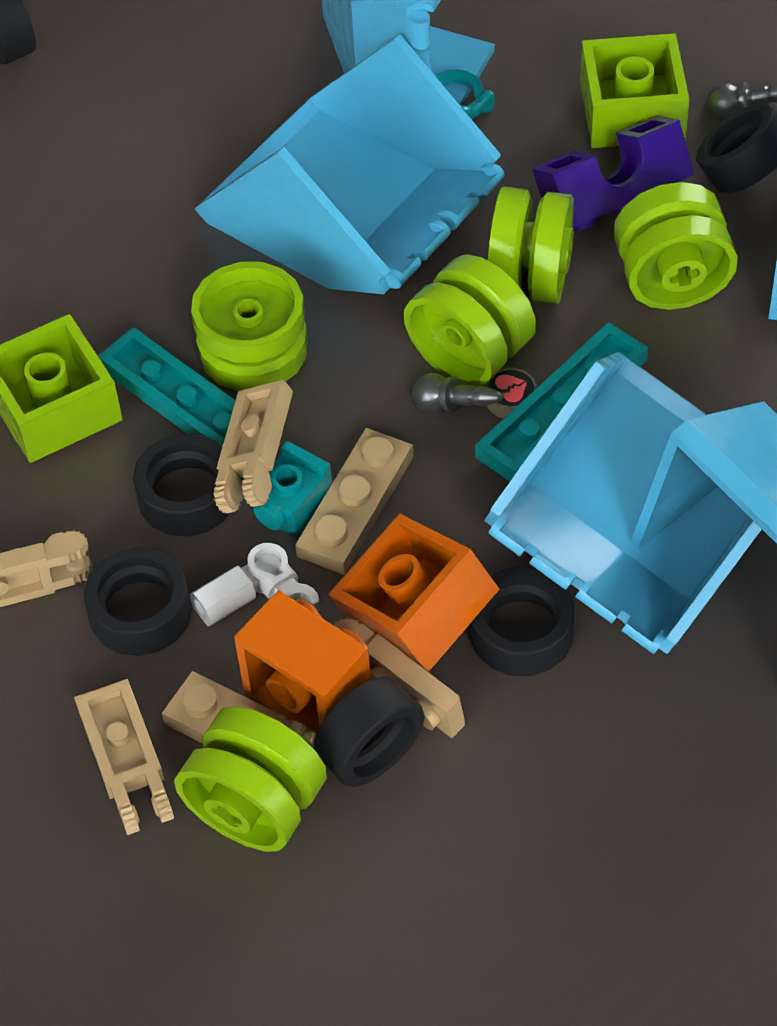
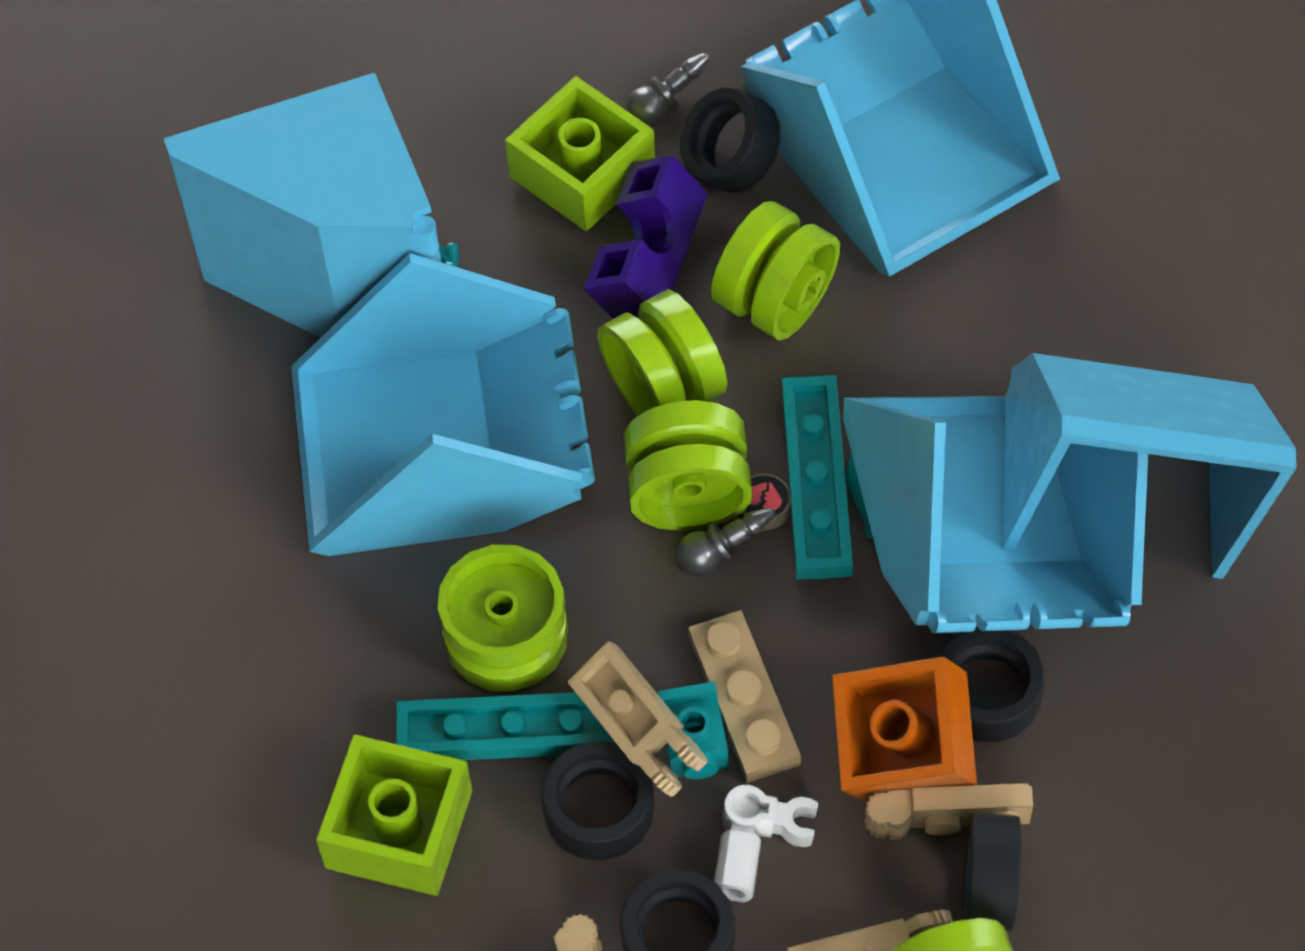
camera: 45 degrees left, 5 degrees up
orange brick [234,590,371,733] -> none

